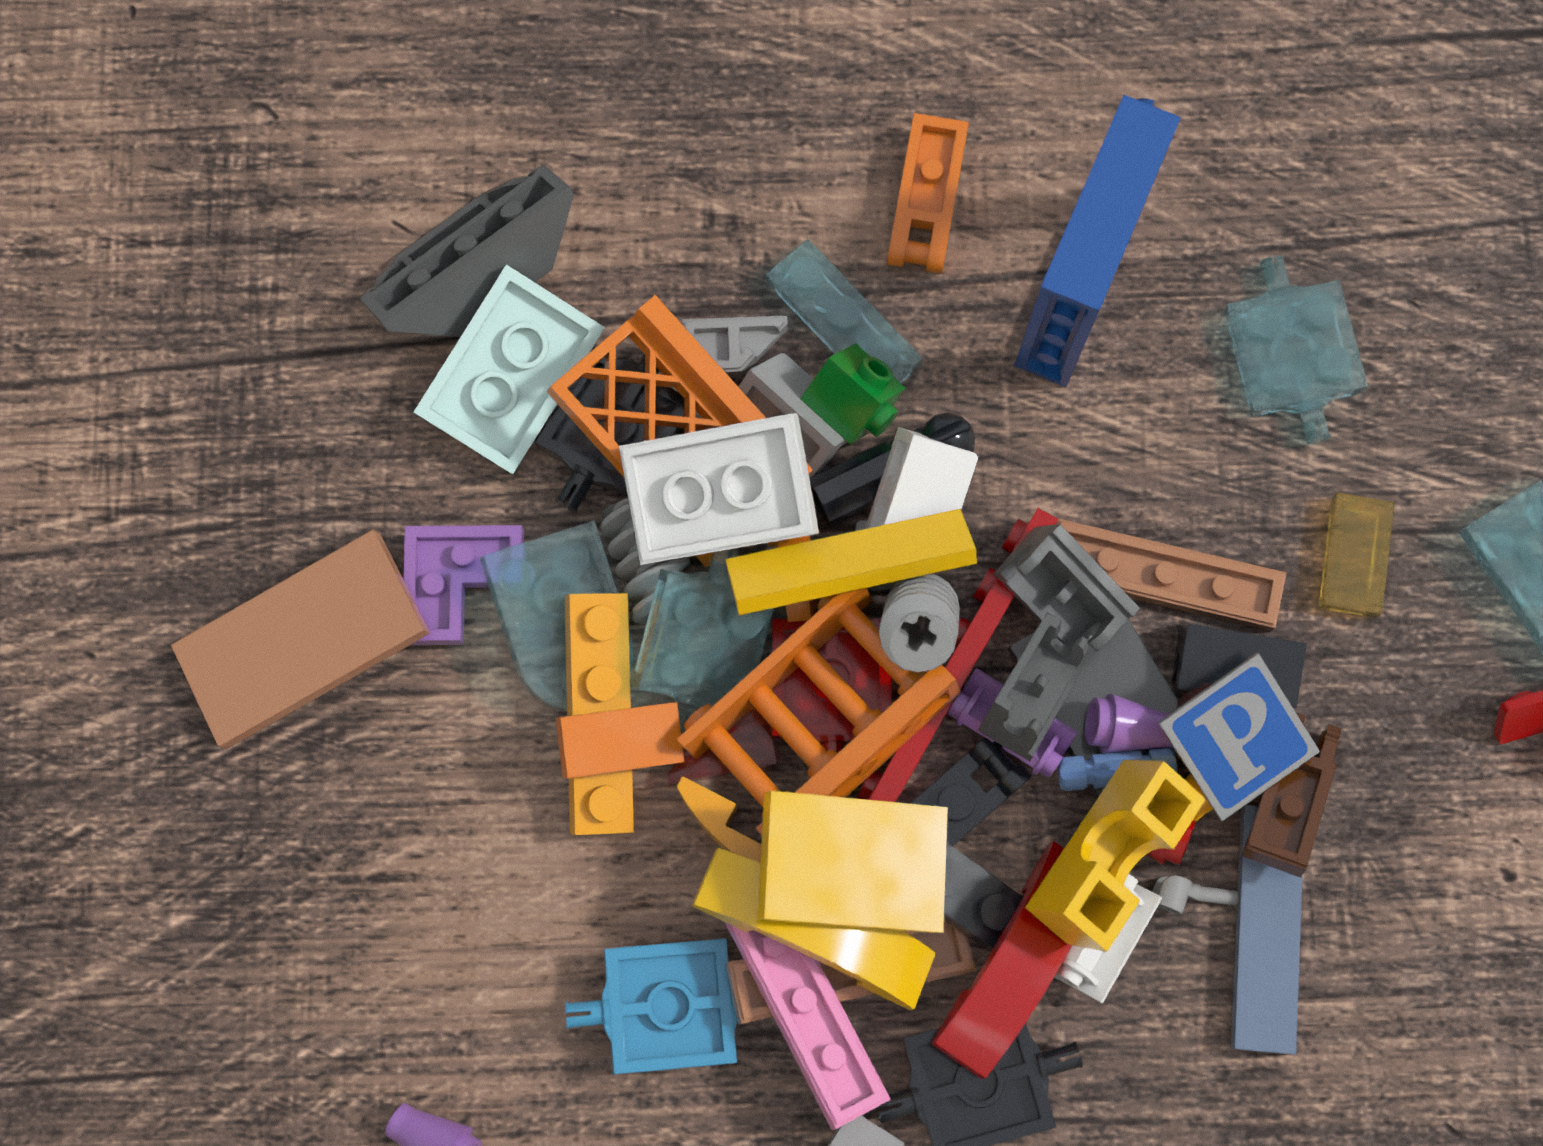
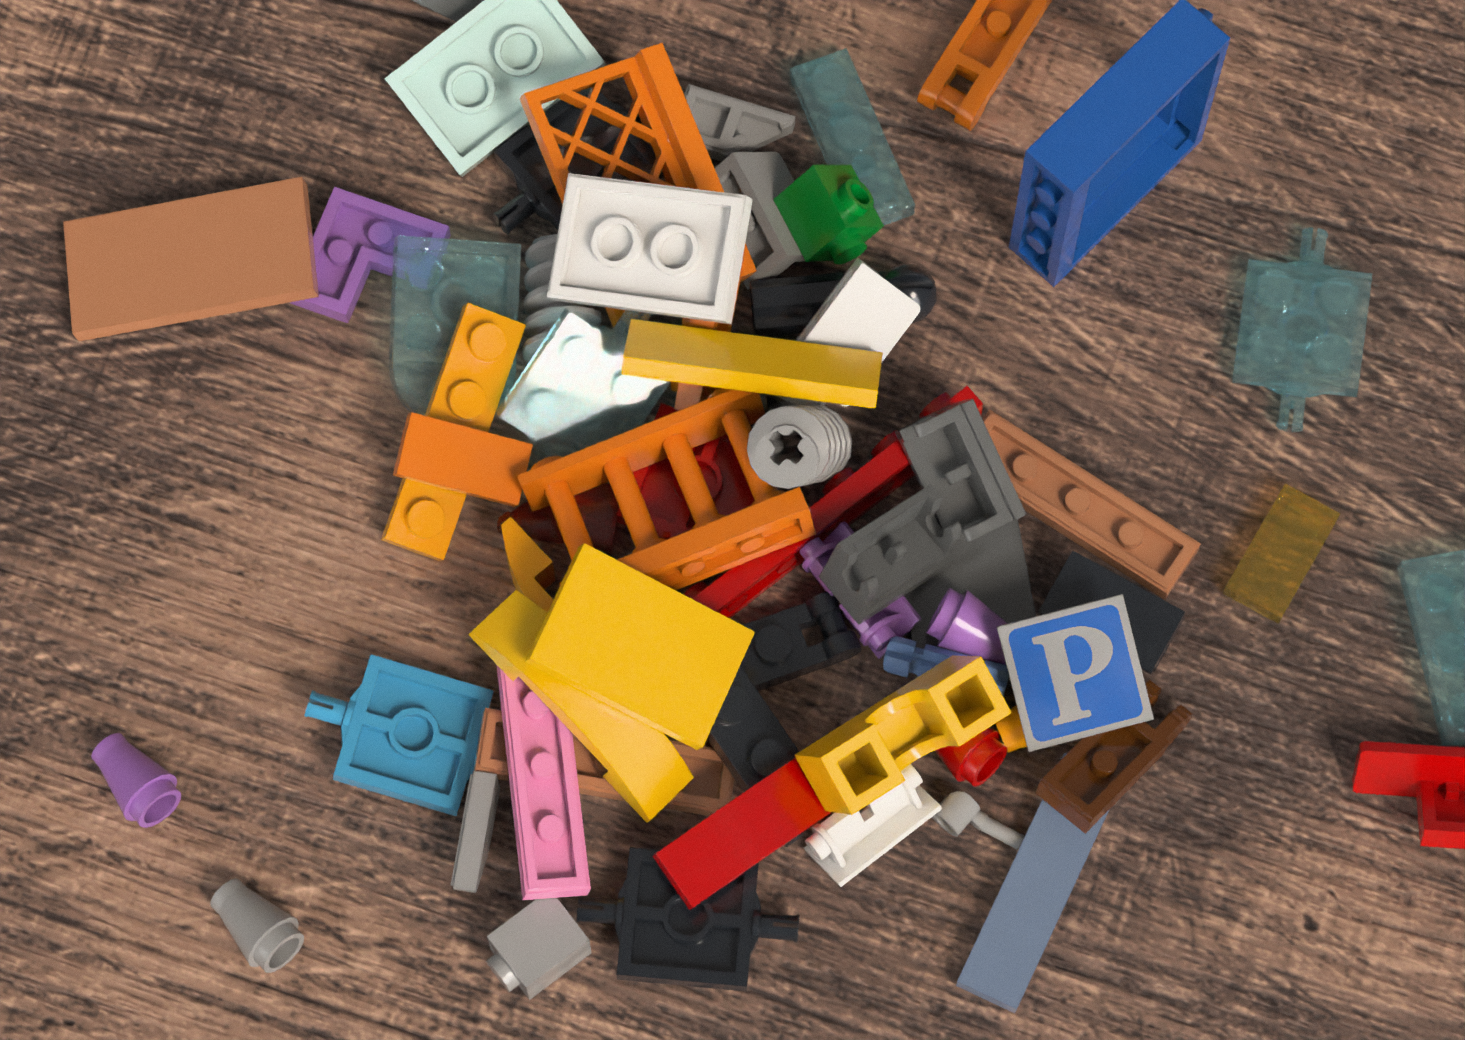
camera: 20 degrees right, 5 degrees down
none -> light grey tile [451,771,500,893]

